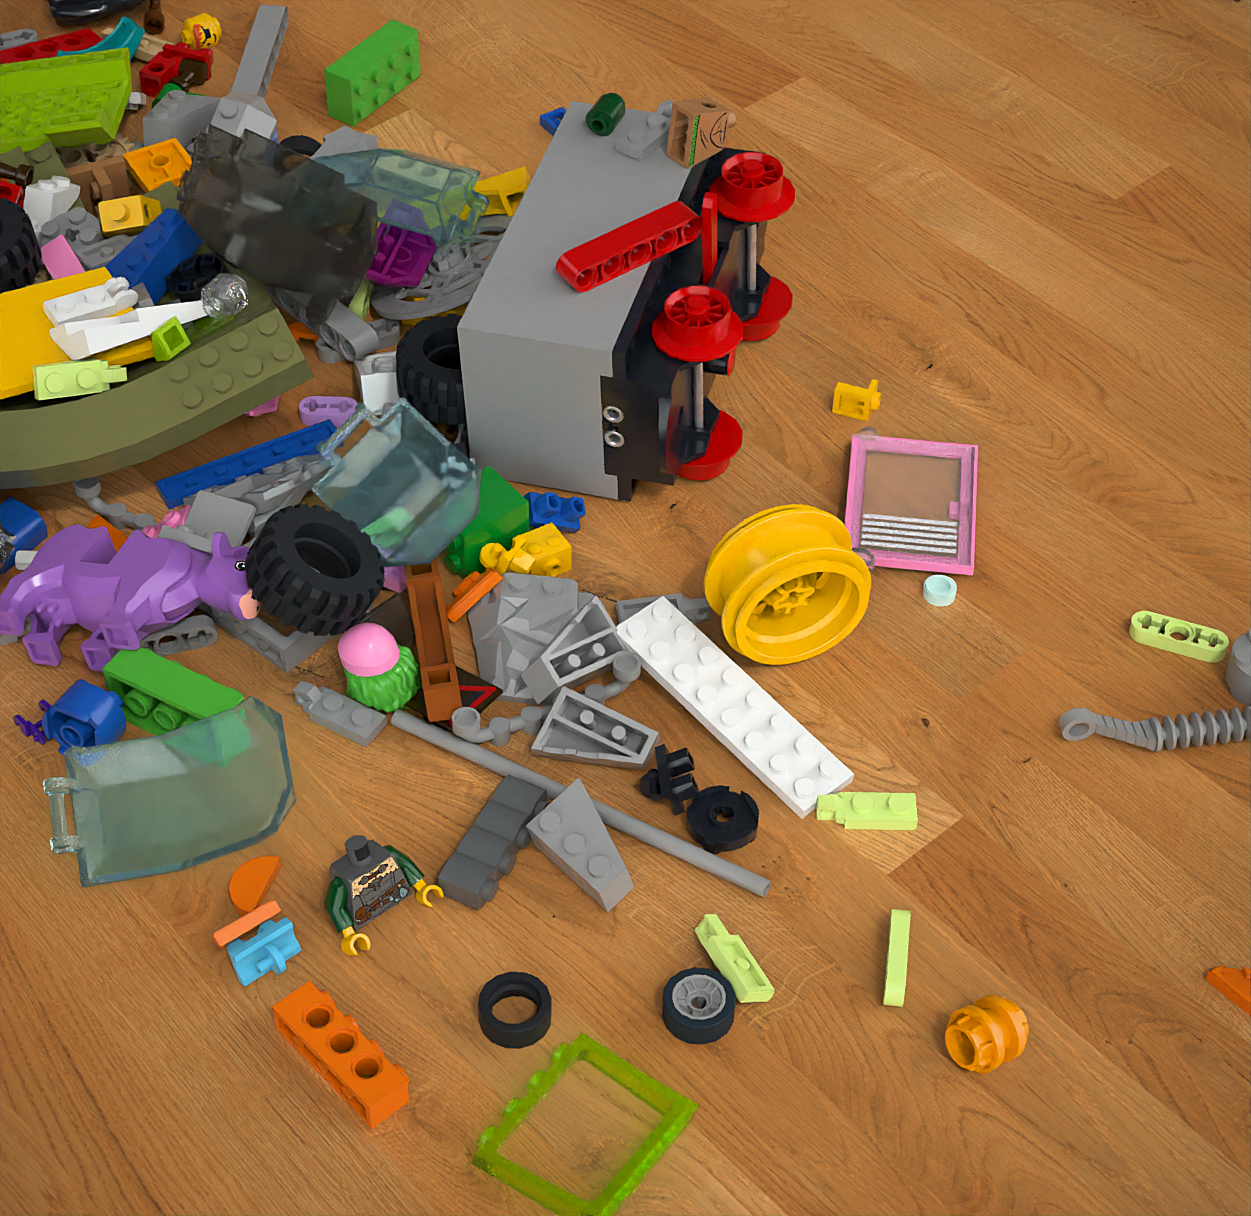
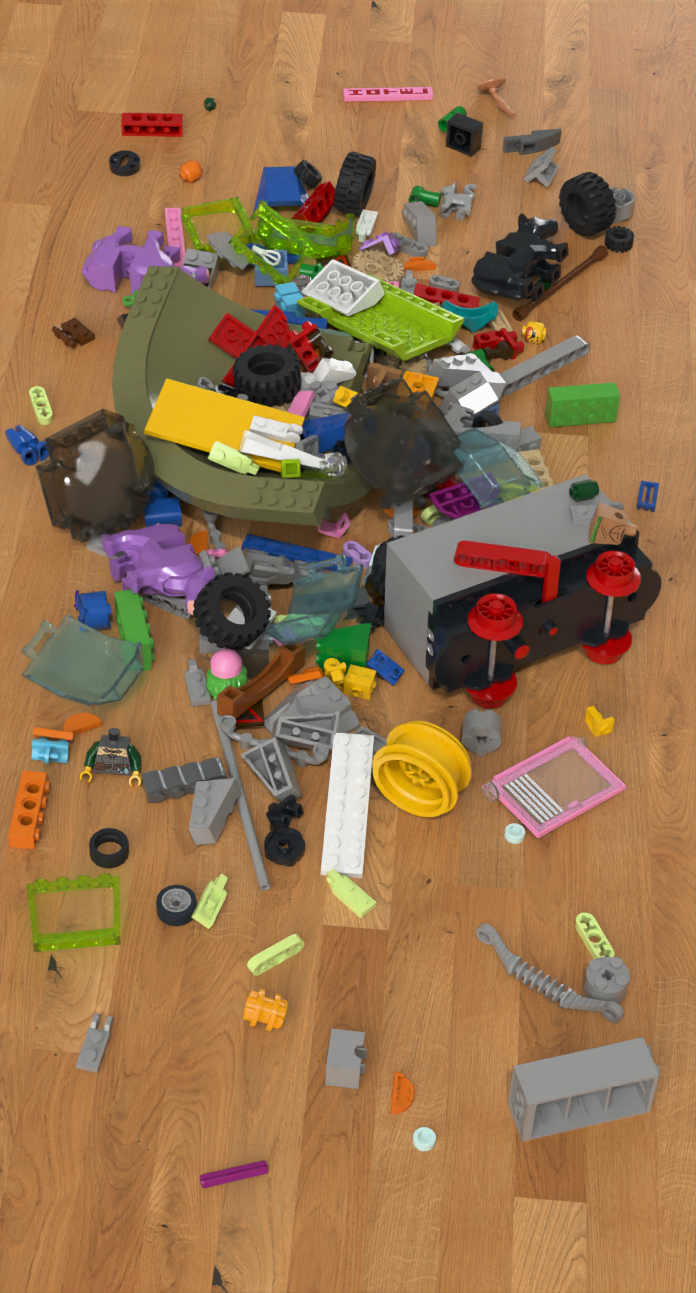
camera: 45 degrees right, 0 degrees up
none -> light grey piece [325,1028,367,1089]
none -> light grey brick [461,709,502,756]

